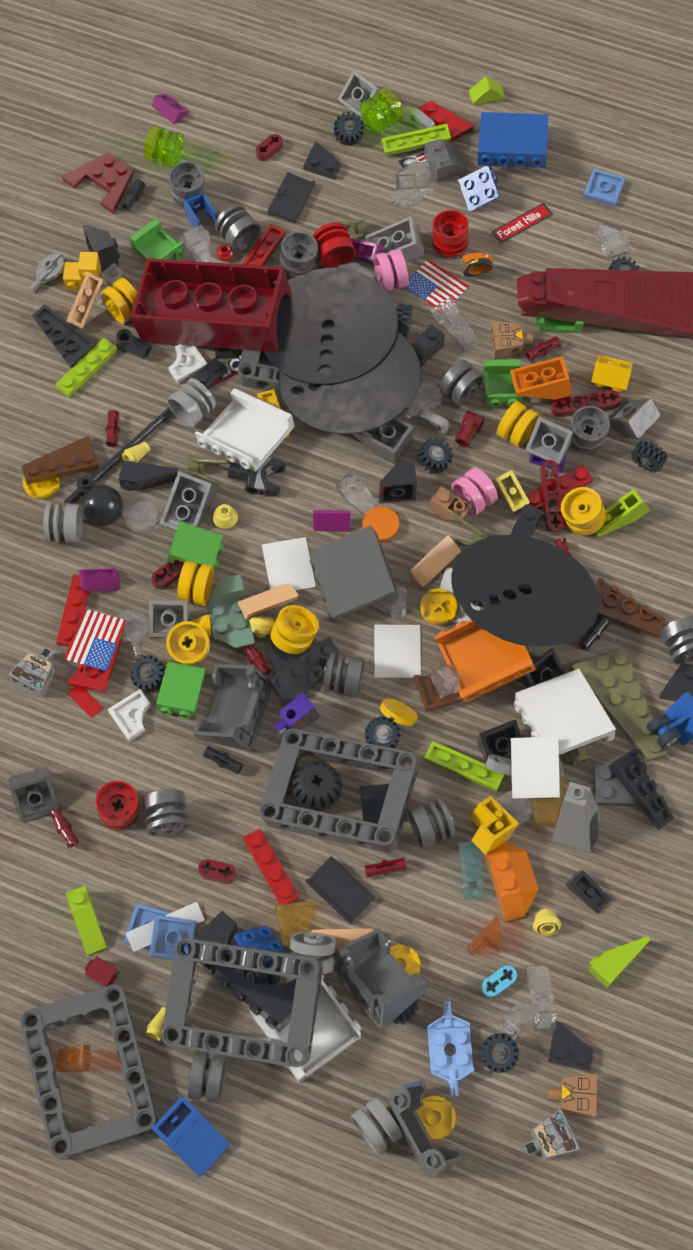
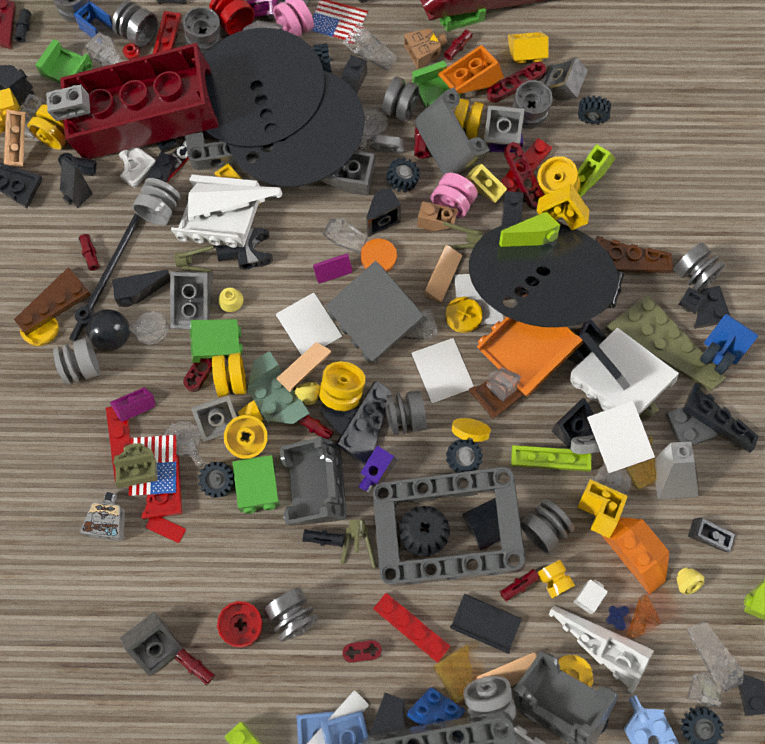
camera: 20 degrees left, 5 degrees up
lime plate [55,337,118,398] -> none
white tile [107,689,151,742] -> none
light yellow cone [122,442,150,462] -> none
clear light blue plate [458,842,485,900] -> none
medium azure beam [481,965,517,999] -> none
none -> light grey brick [47,85,90,121]
none -> black slope [60,156,93,208]
none -> olive slope [113,443,158,488]
none -> white wedge [188,183,282,221]
none -> olive plant [341,520,376,568]
none -> dark grey windscreen [415,87,490,175]
none -> lime slope [499,212,560,247]
none -> yellow brick [537,183,590,230]
none -> yellow wheel [537,560,575,598]
none -> white wedge [549,606,654,694]
none -> white brick [574,580,608,614]
none -> black tile [580,332,630,390]
none -> clear blue piece [606,606,629,631]
none -> black tile [678,287,706,314]

